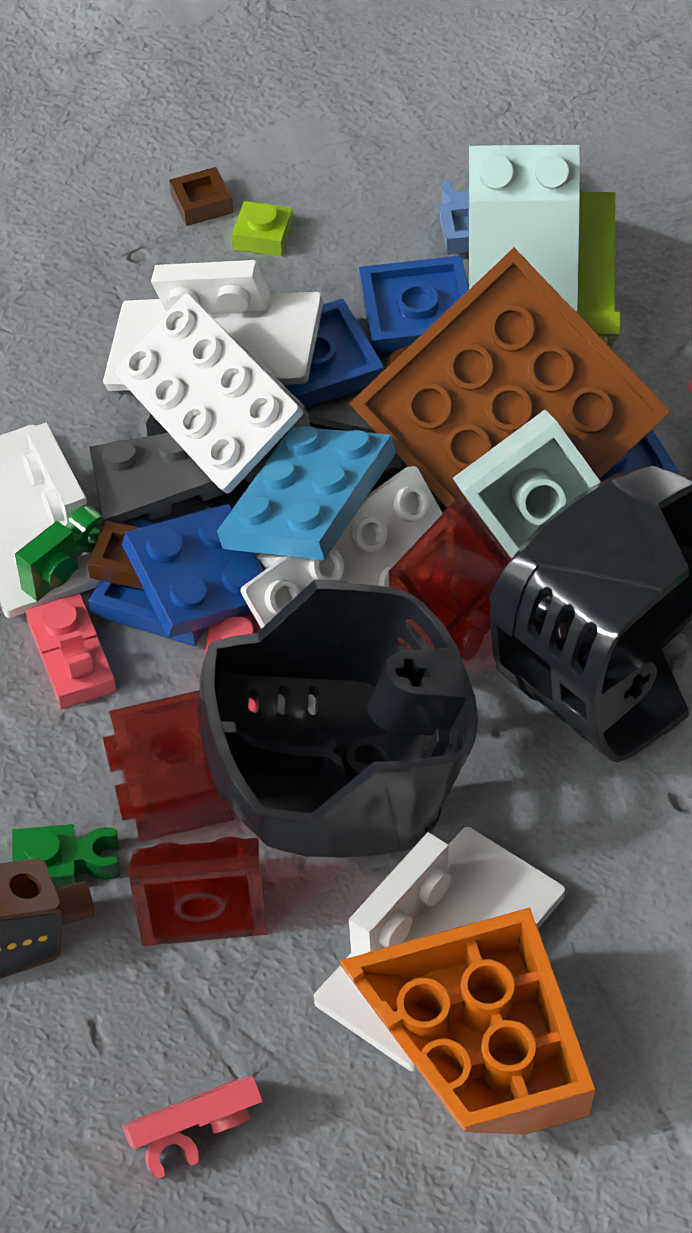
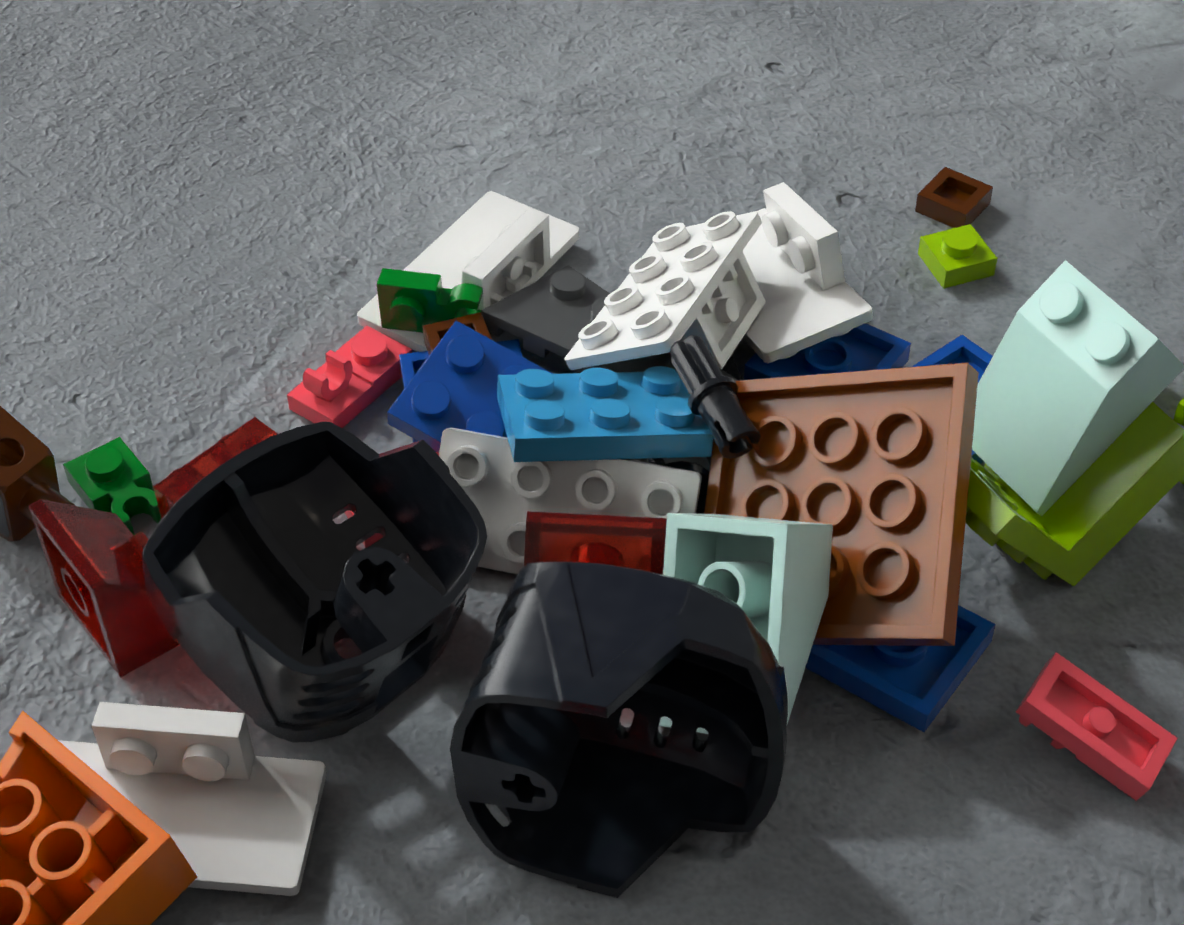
camera: 55 degrees right, 5 degrees down
none -> black axle [670,335,761,459]

